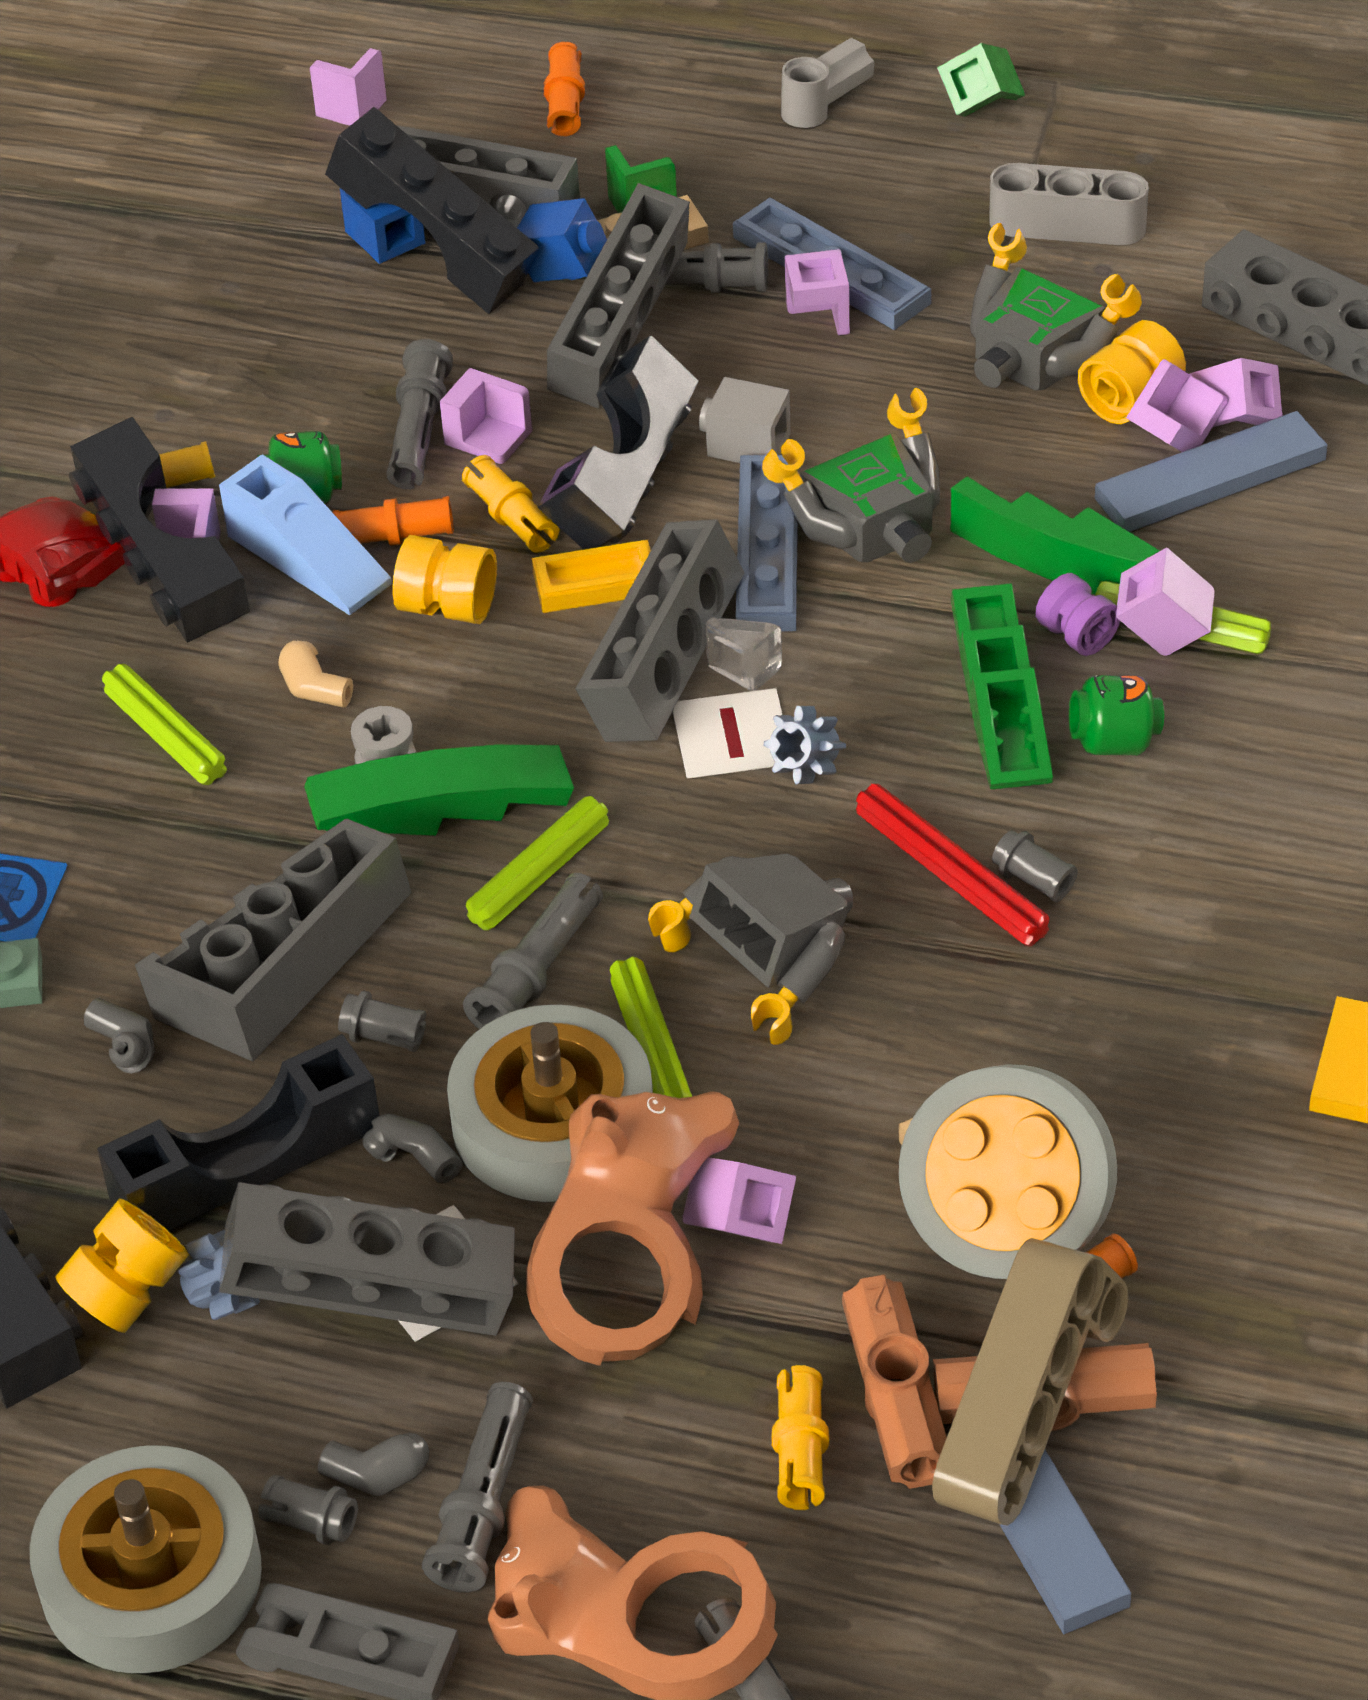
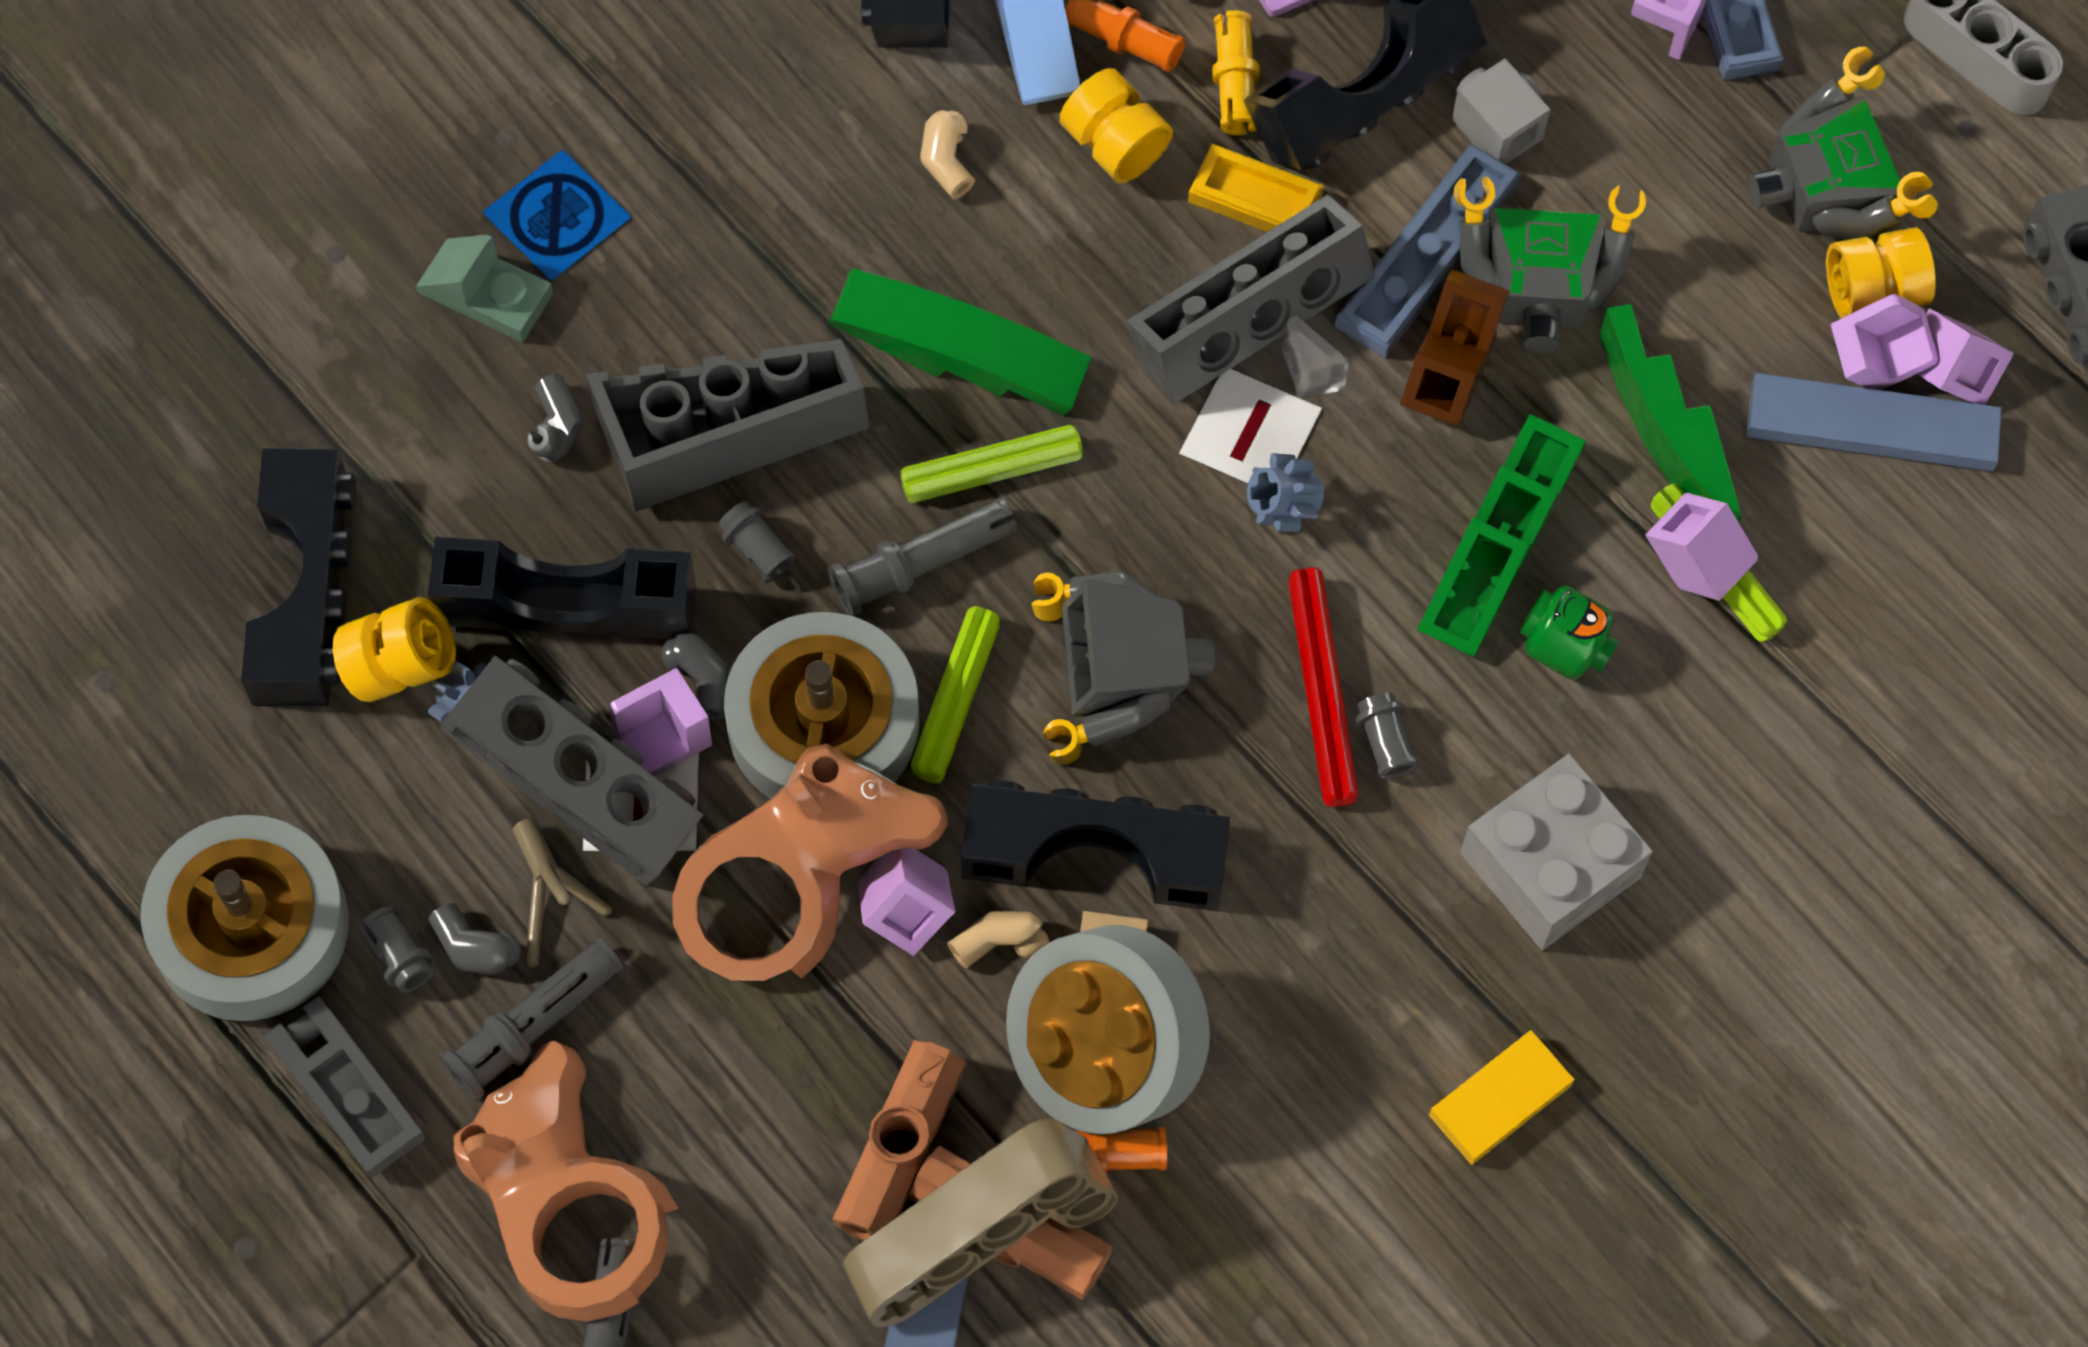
camera: 30 degrees right, 20 degrees up
lime axle [102,664,227,785] -> none
light grey wheel [350,706,416,764] -> none
yellow pin [771,1365,829,1510] -> none
medium lavender wheel [1036,573,1120,656] -> none
none -> dark tan plant [512,818,612,968]
none -> lavender panel [609,668,712,776]
none -> tan arm [947,911,1049,969]
none -> black arch [961,780,1231,912]
none -> reddish brown brick [1400,269,1510,427]
none -> light grey brick [1460,753,1653,951]

